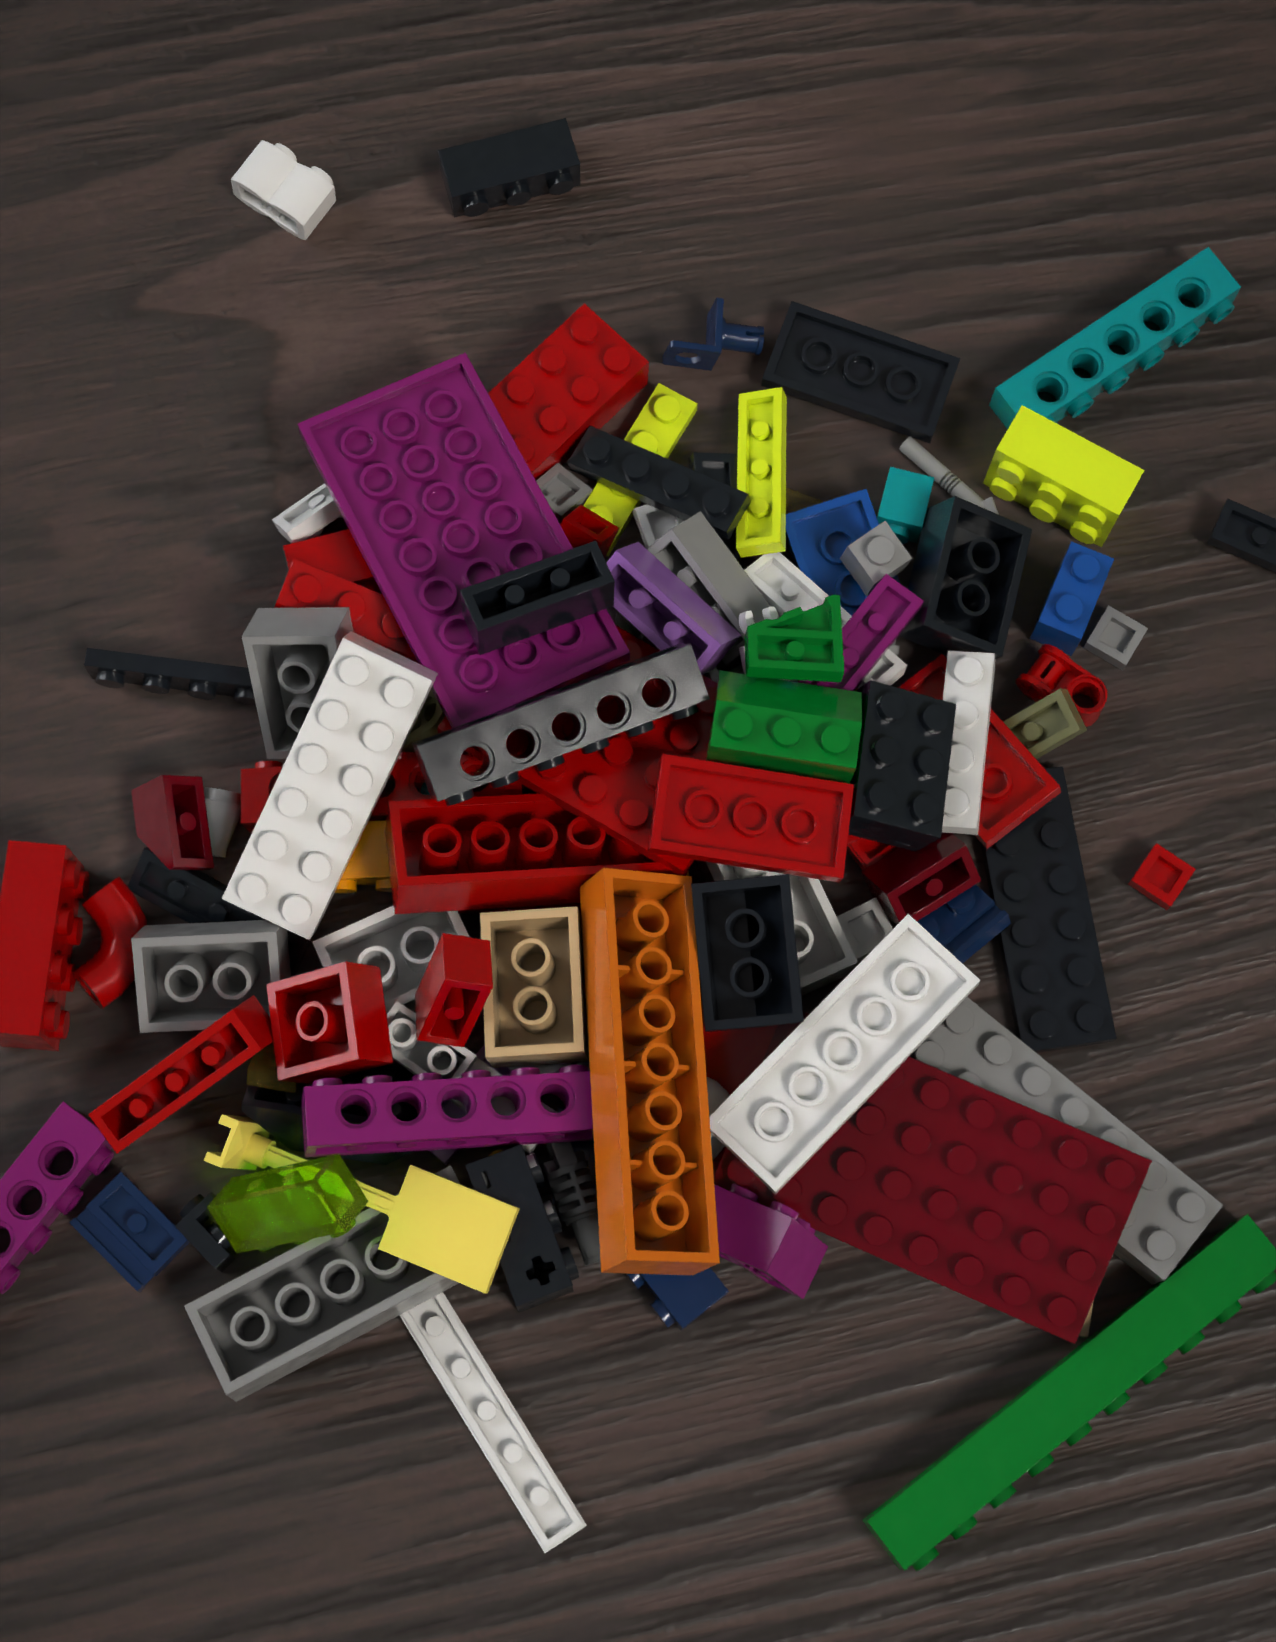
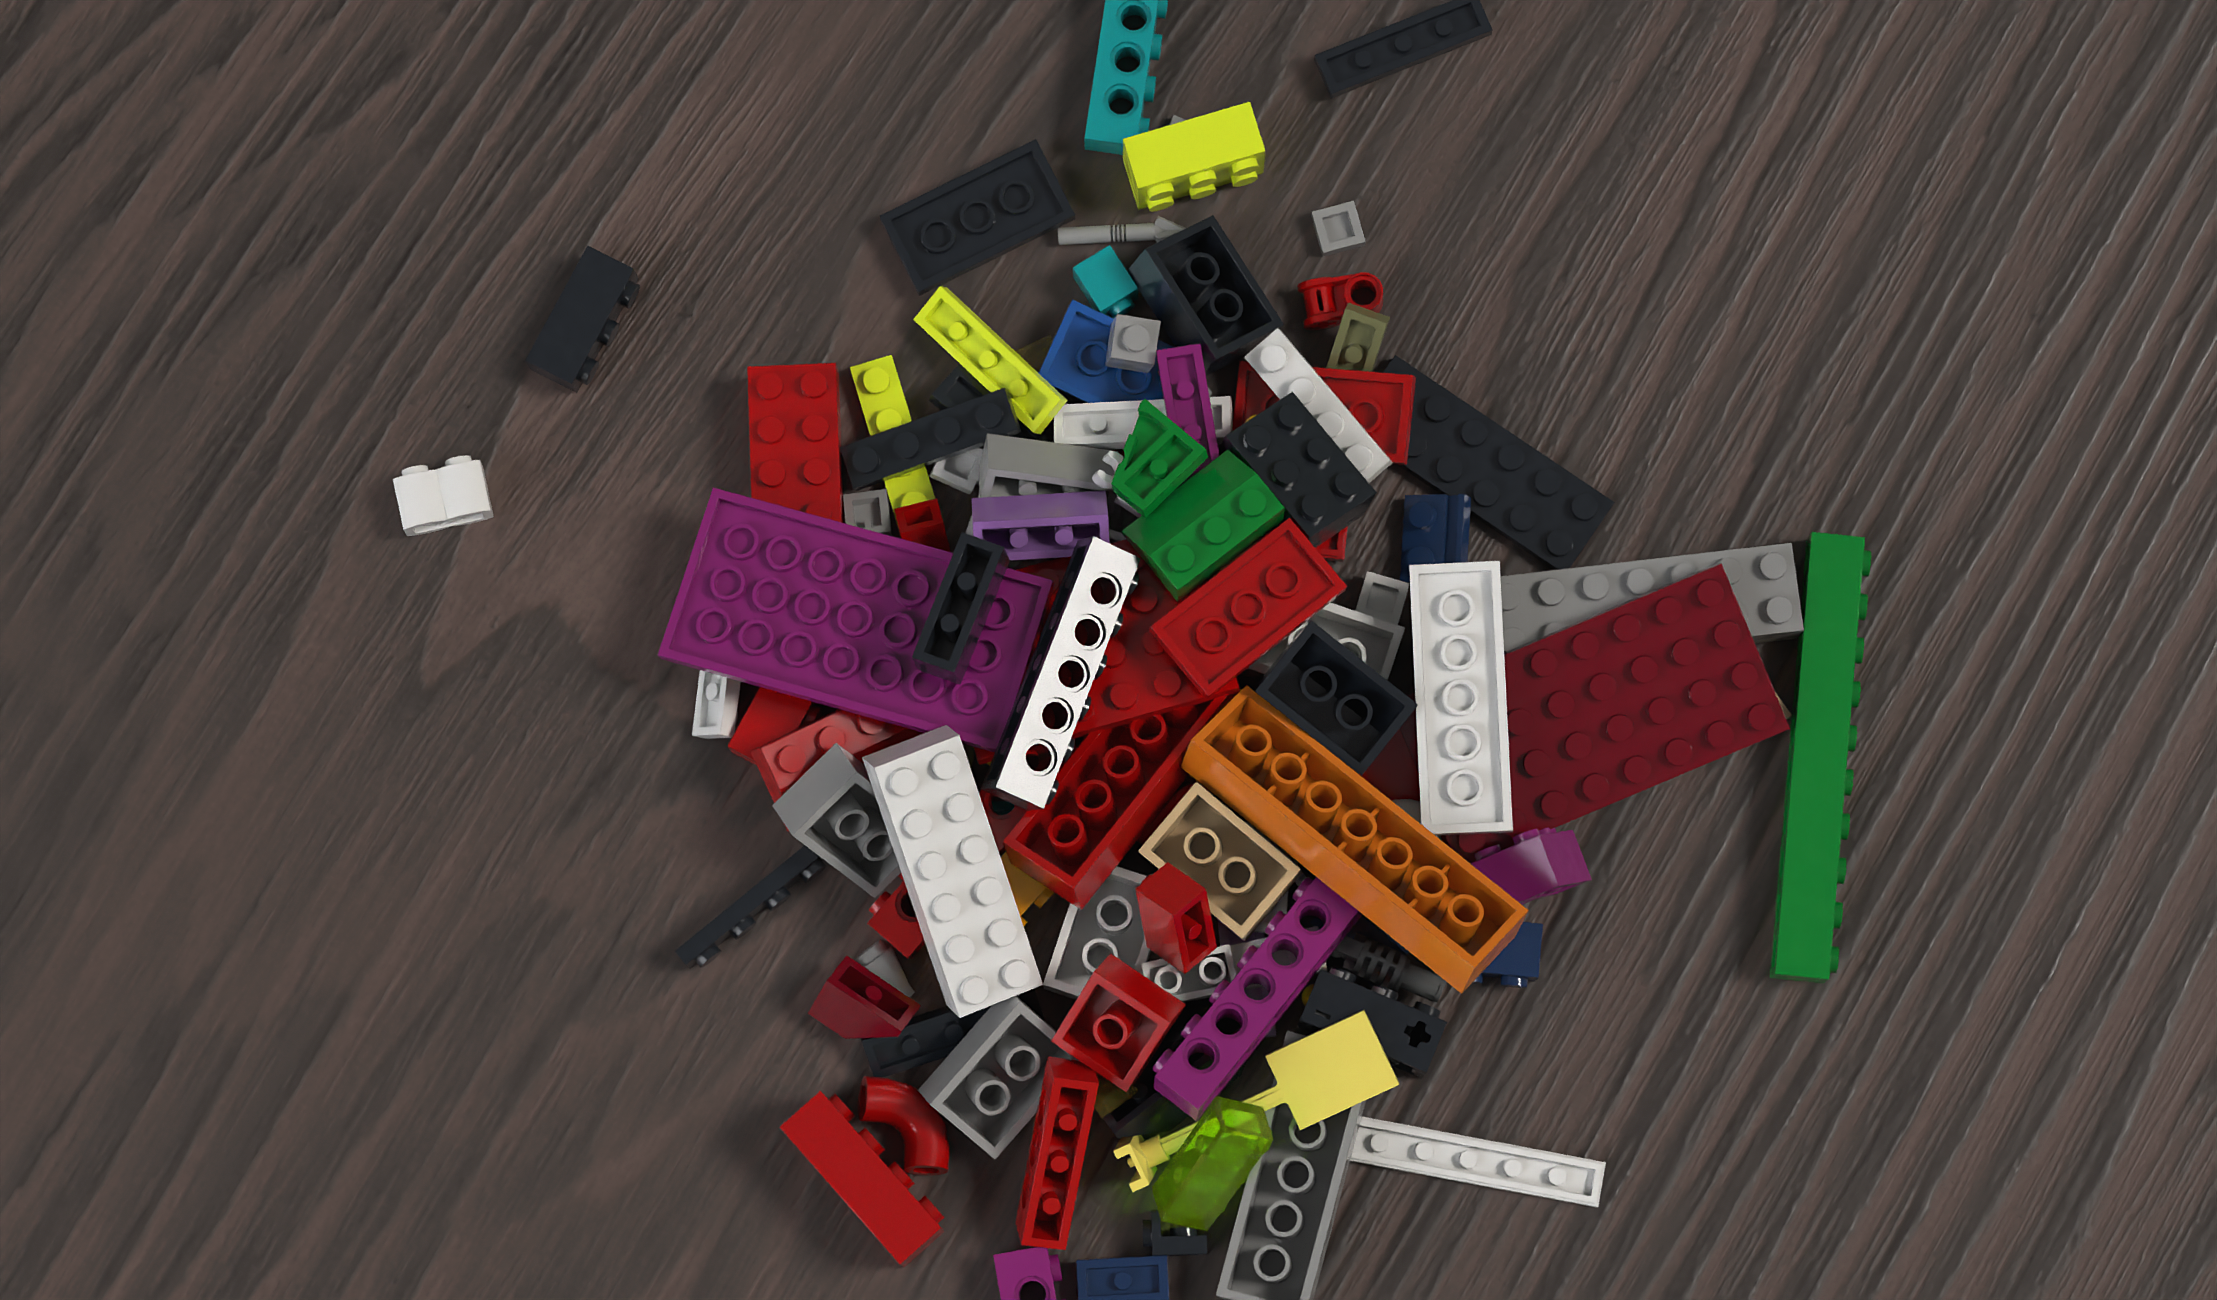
camera: 40 degrees left, 5 degrees up
dark blue bracket [662,298,764,371] -> none
dark red brick [862,832,981,924] -> none
blue brick [1029,541,1114,656] -> none
red plate [1128,843,1196,910] -> none

